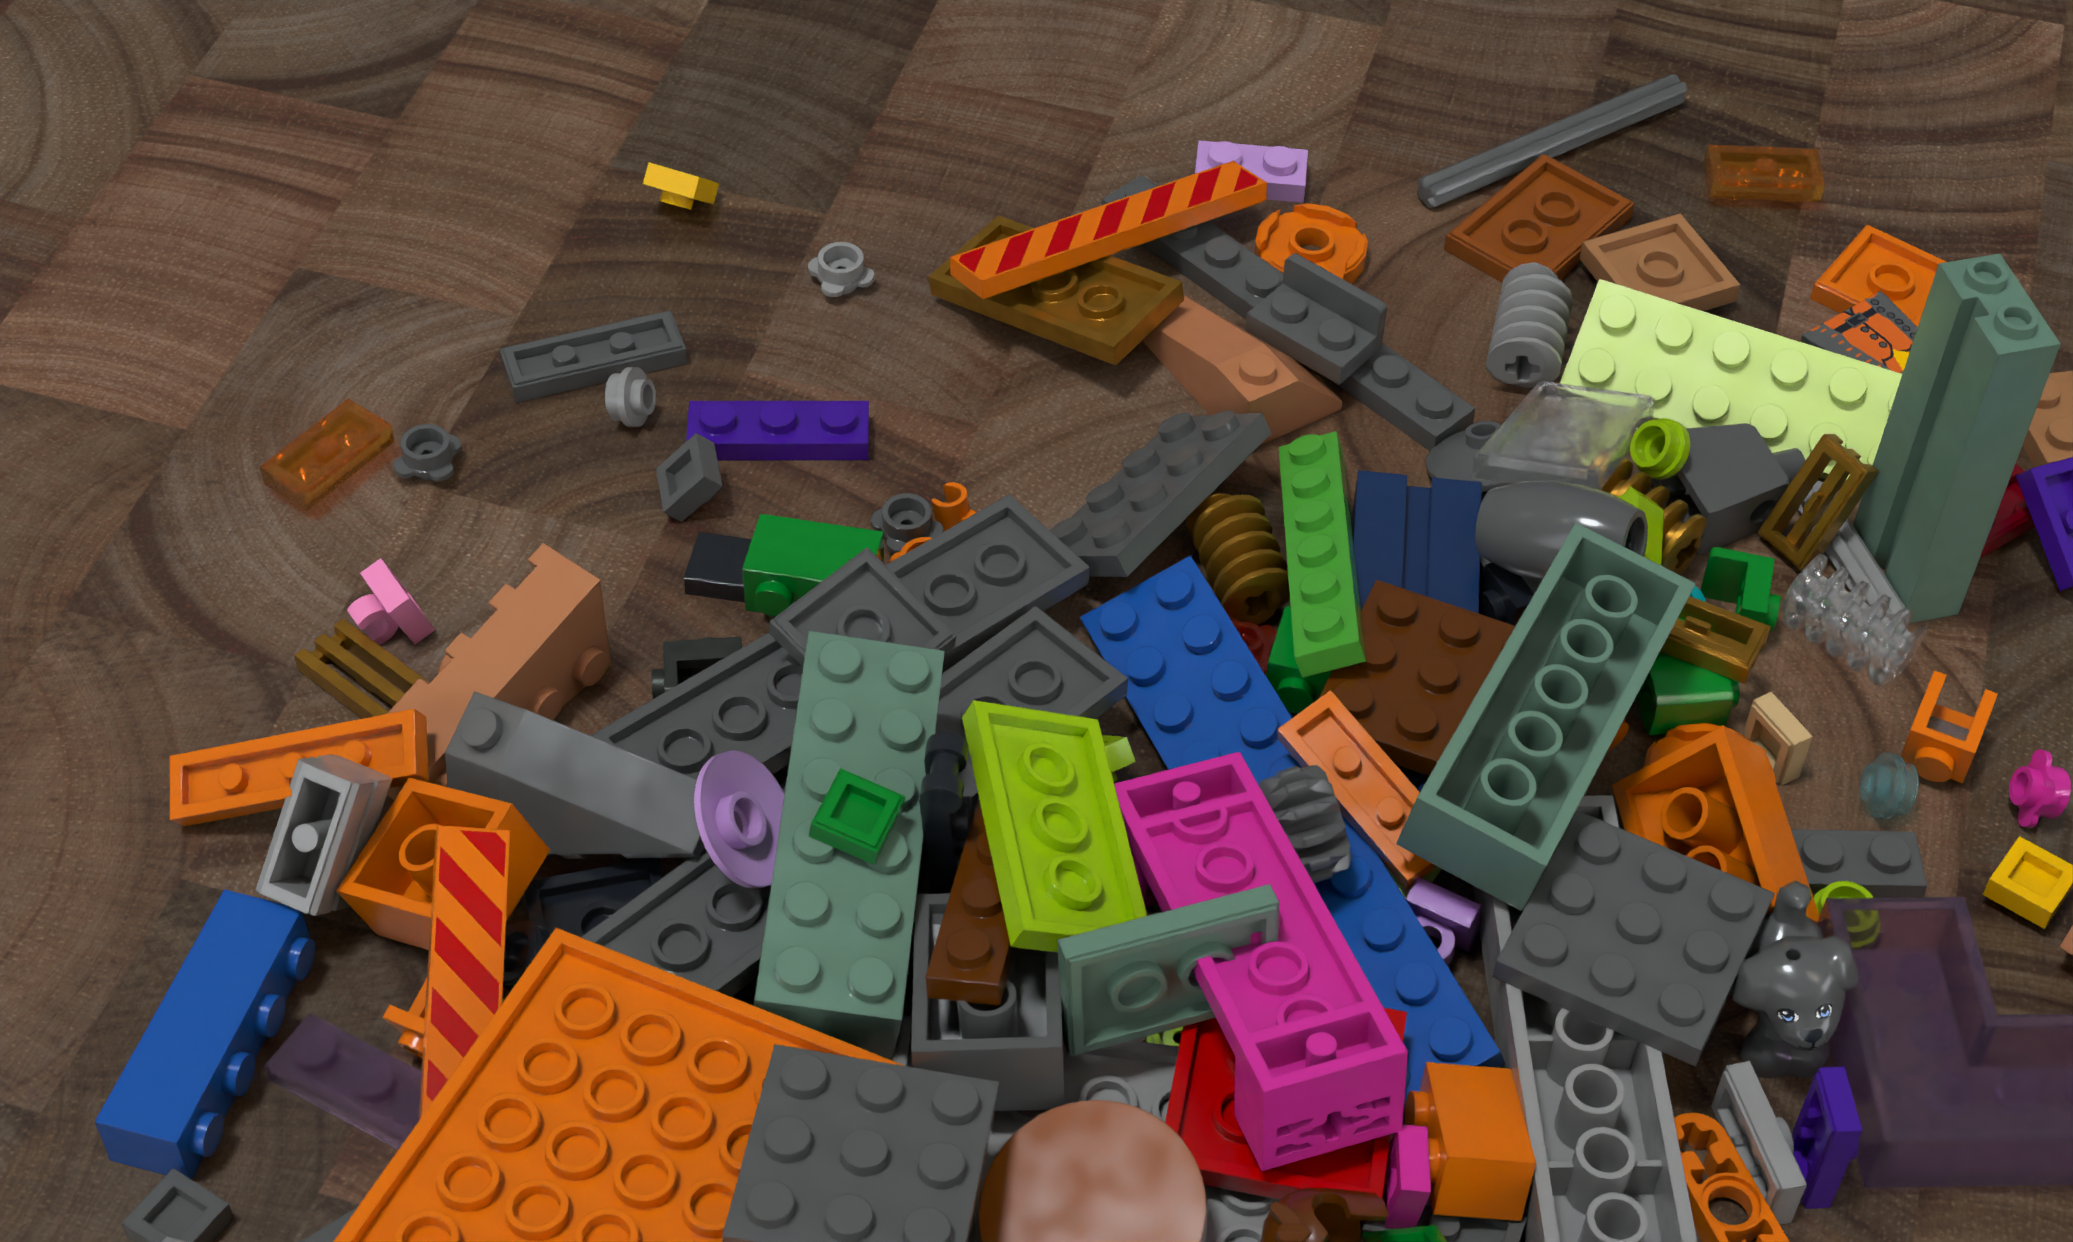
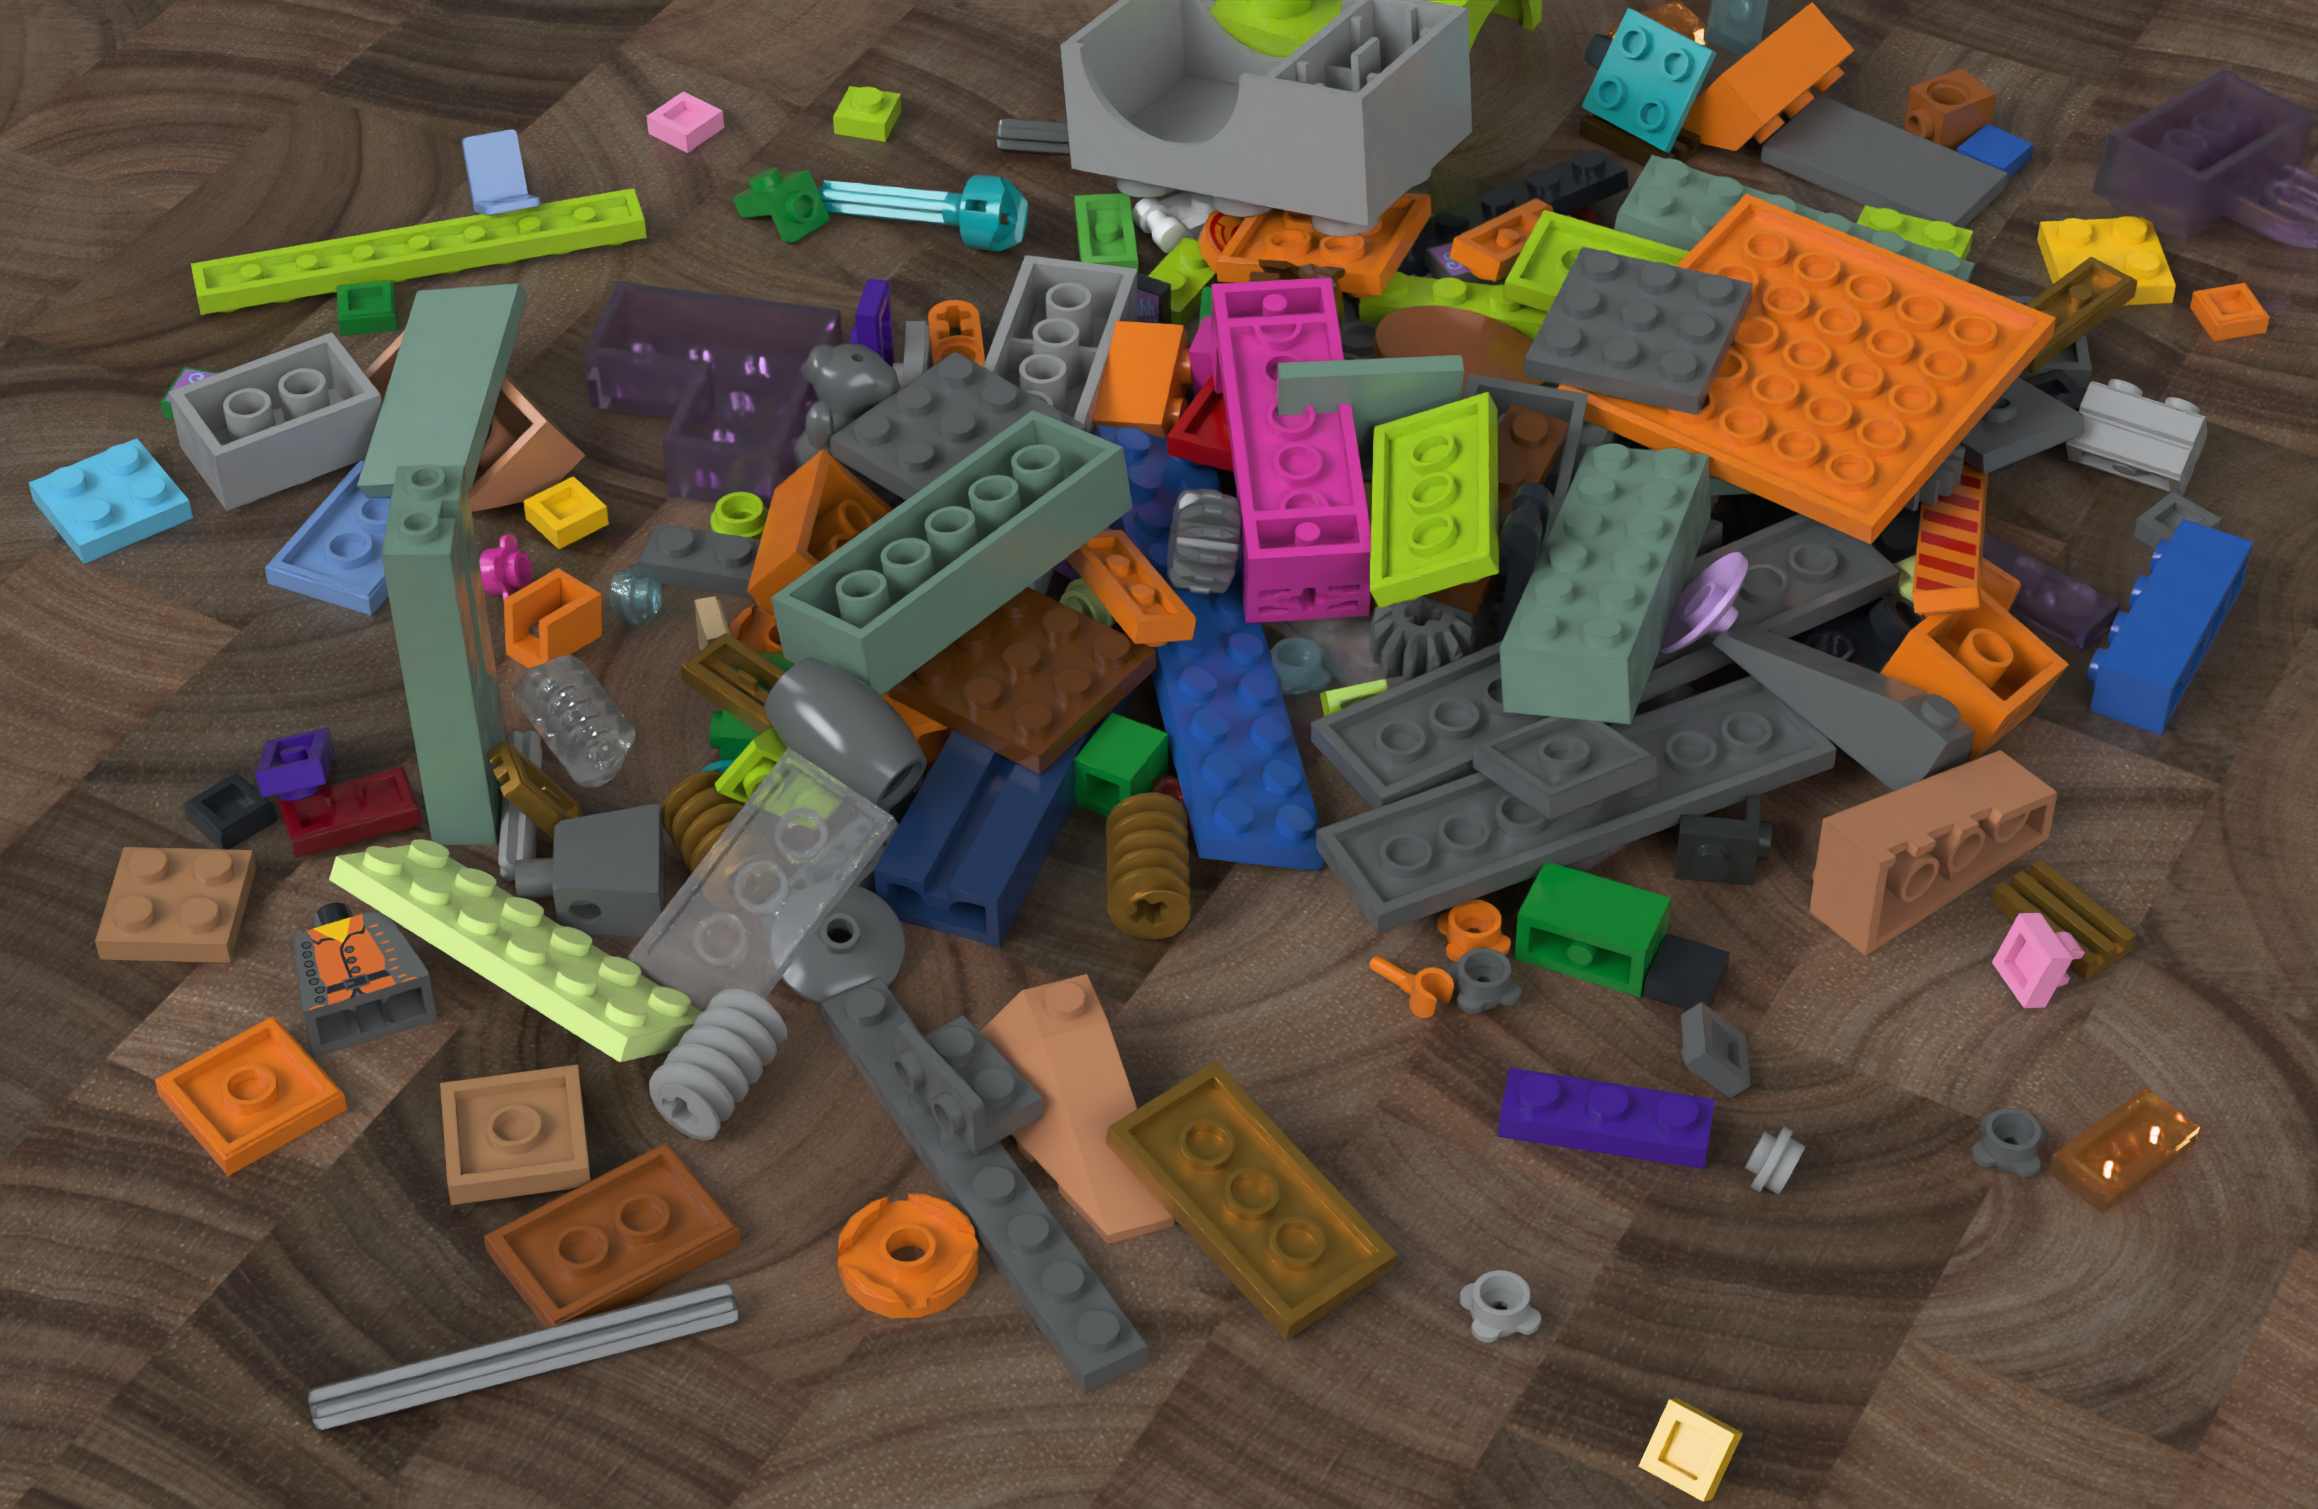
camera: 165 degrees left, 5 degrees down
orange plate [170,709,429,826] -> none
light grey brick [255,754,392,916] -> none
dark grey tile [499,310,687,403] -> none
green tile [809,768,906,865] -> none
orange tile [950,161,1267,299] -> none
dark grey plate [1050,410,1272,577] -> none
lavender plate [1195,141,1308,203] -> none
bright green plate [1279,431,1366,678] -> none
lime plate [1630,418,1690,480] -> none
green bracket [1700,547,1781,644] -> none
clear orange plate [1704,145,1825,202] -> none

